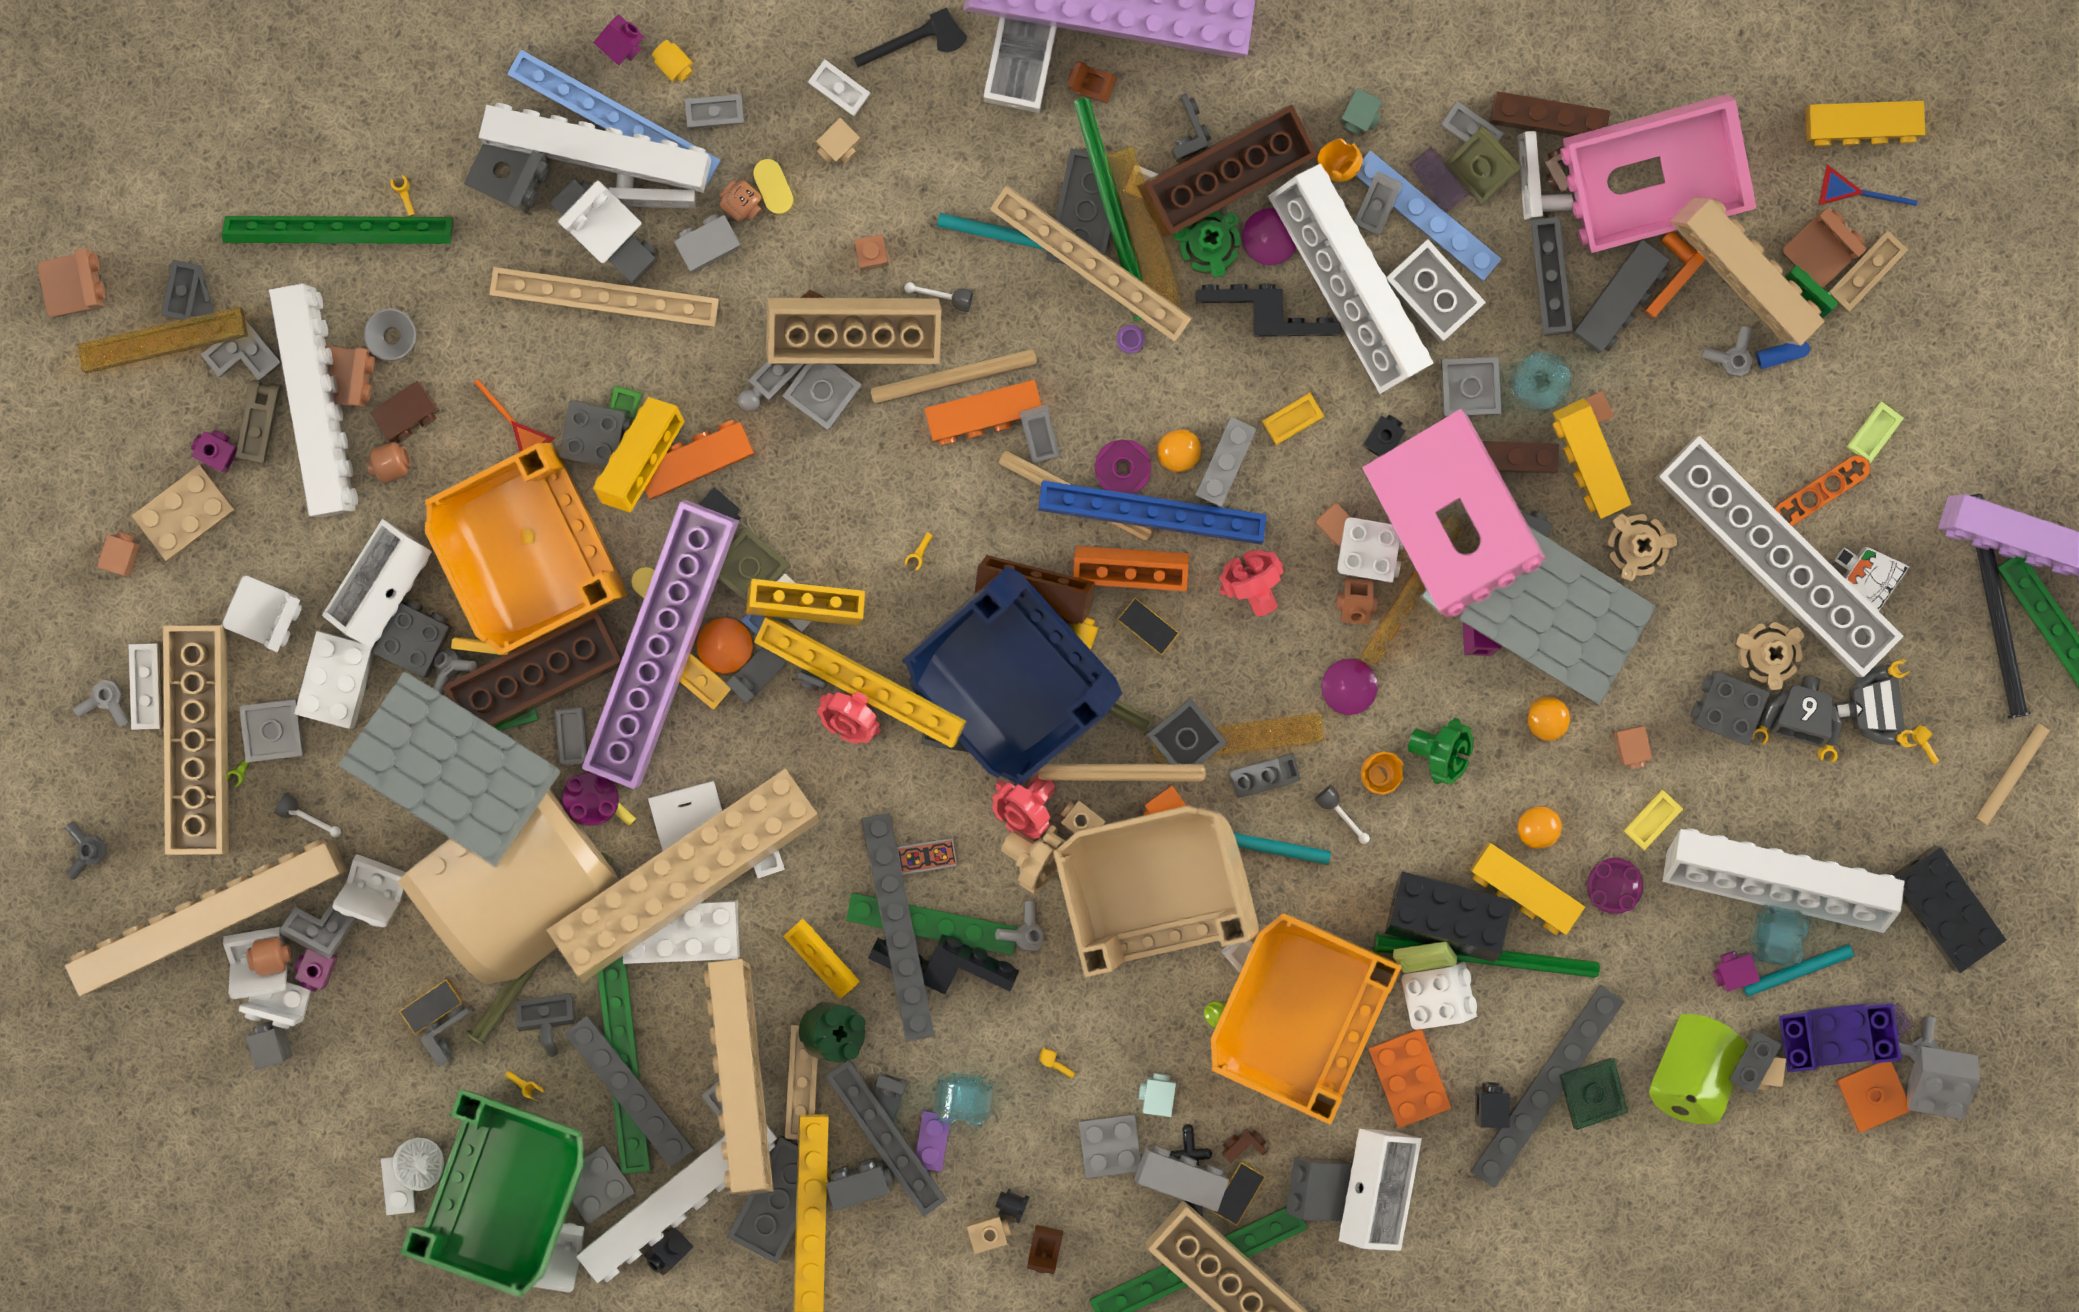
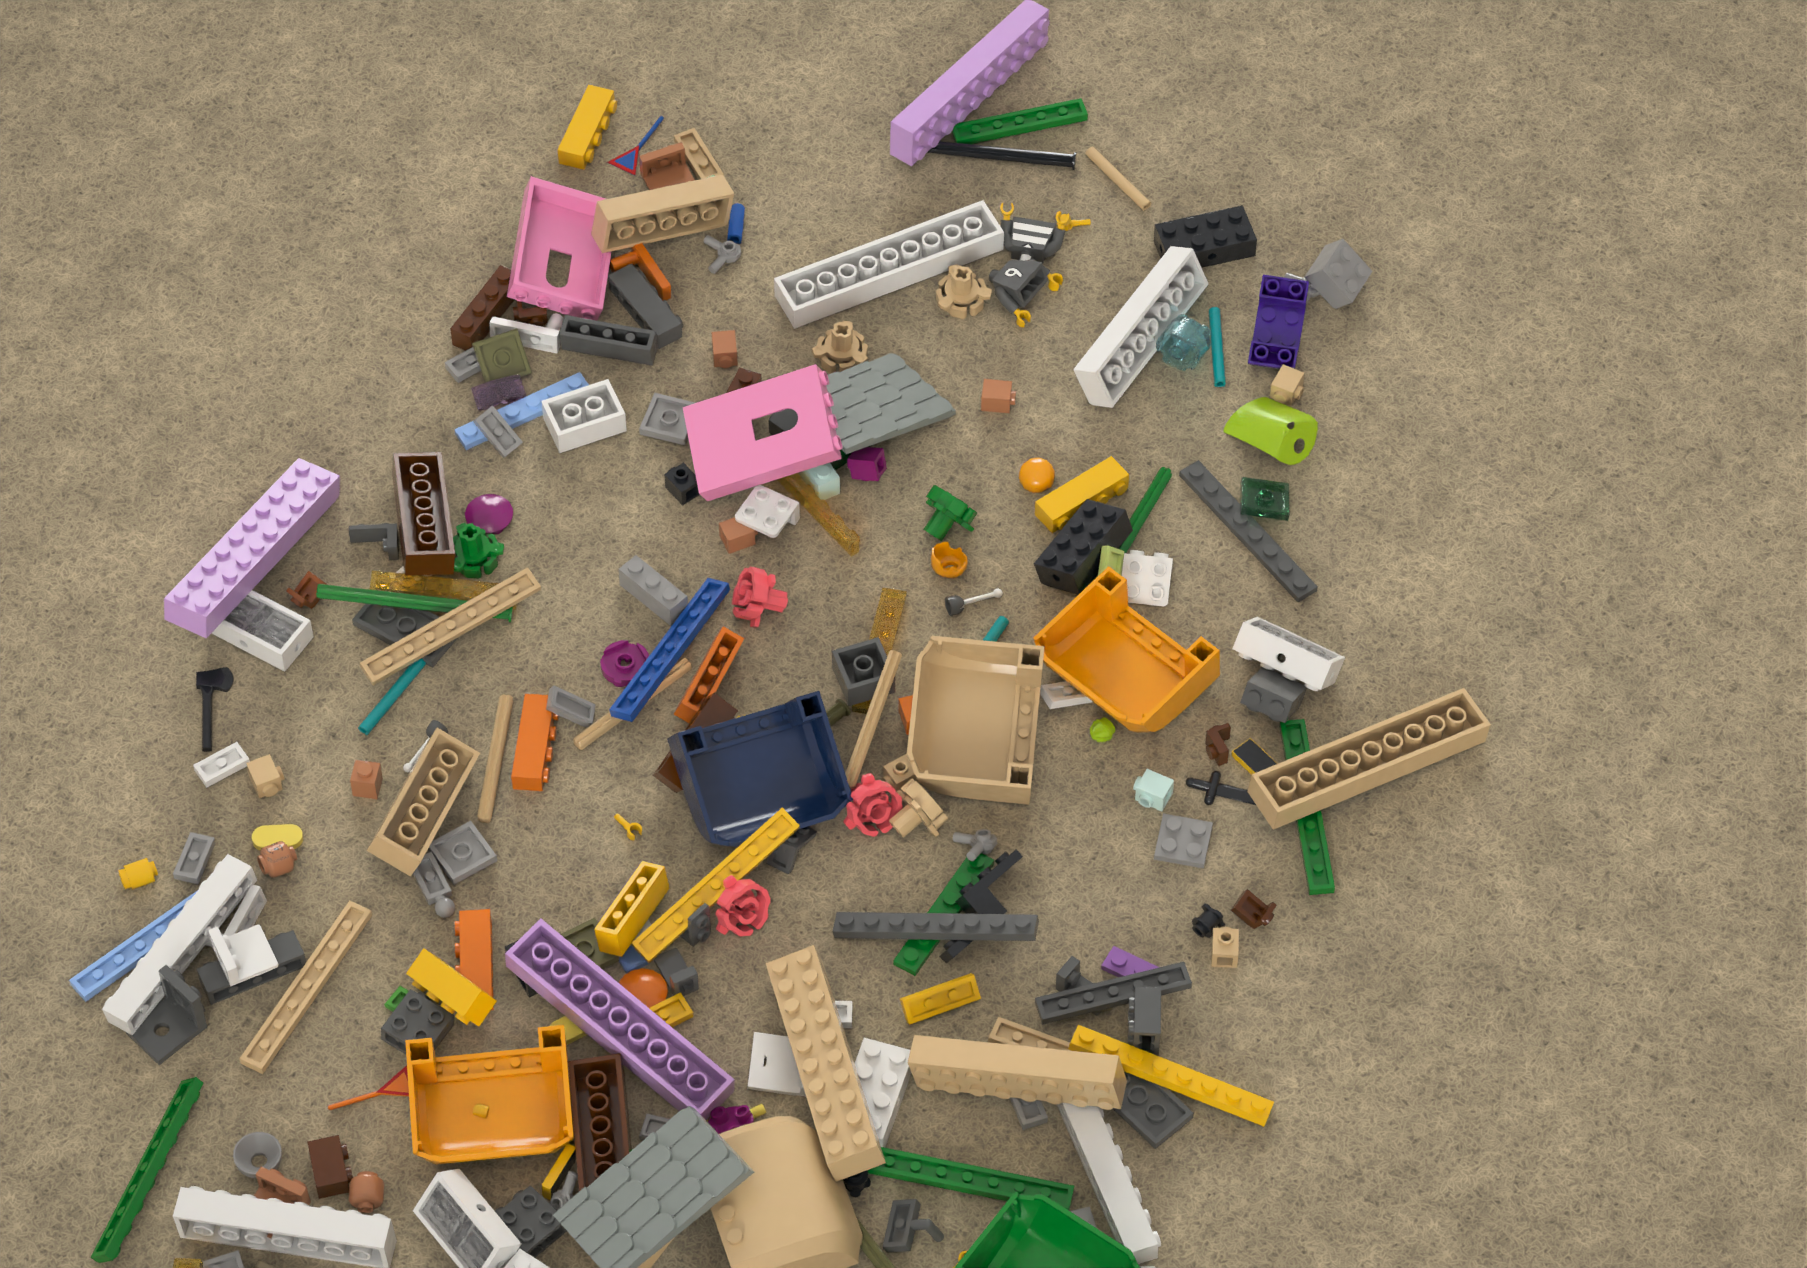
camera: 70 degrees left, 35 degrees down
yellow hand [390,175,415,216] -> none
dark grey plate [564,1015,694,1167] -> none
magenta brick [593,14,644,65] -> none
black bracket [644,1227,694,1275] -> none
light grey brick [674,214,742,274] -> none
dark green brick [799,1002,865,1063] -> none
tile [897,838,957,875] -> none
clear light blue brick [934,1073,994,1126] -> none
yellow hand [1039,1048,1075,1079] -> none
medium lavender plate [1116,325,1145,353] -> none
black tile [1117,598,1179,655] -> none
light grey brick [1134,1145,1229,1212] -> none
light orange hair [1156,429,1202,473] -> none
black bracket [1196,284,1340,337] -> none
dark grey bracket [1230,753,1301,798] -> none
yellow tile [1261,392,1325,446] -> none
white brick [1268,163,1433,394] -> none
light orange hair [1316,138,1363,182] -> none
magenta dish [1321,659,1378,715] -> none
nougat brick [1336,578,1378,625] -> none
sand green brick [1340,88,1382,136] -> none
orange plate [1368,1029,1451,1128] -> none
black brick [1475,1082,1510,1128] -> none
clear light blue brick [1510,352,1571,411] -> none
light orange hair [1527,695,1570,741] -> none
yellow brick [1552,398,1632,519] -> none
magenta dish [1587,858,1643,914] -> none
light yellow tile [1623,789,1683,851] -> none
dark grey brick [1690,671,1770,745] -> none
magenta brick [1712,951,1760,992] -> none
dark grey bracket [1730,1028,1782,1093] -> none
orange beam [1774,456,1870,526] -> none
white torso [1834,547,1909,611] -> none
orange plate [1836,1062,1911,1133] -> none
yellowish green tile [1846,401,1904,464] -> none

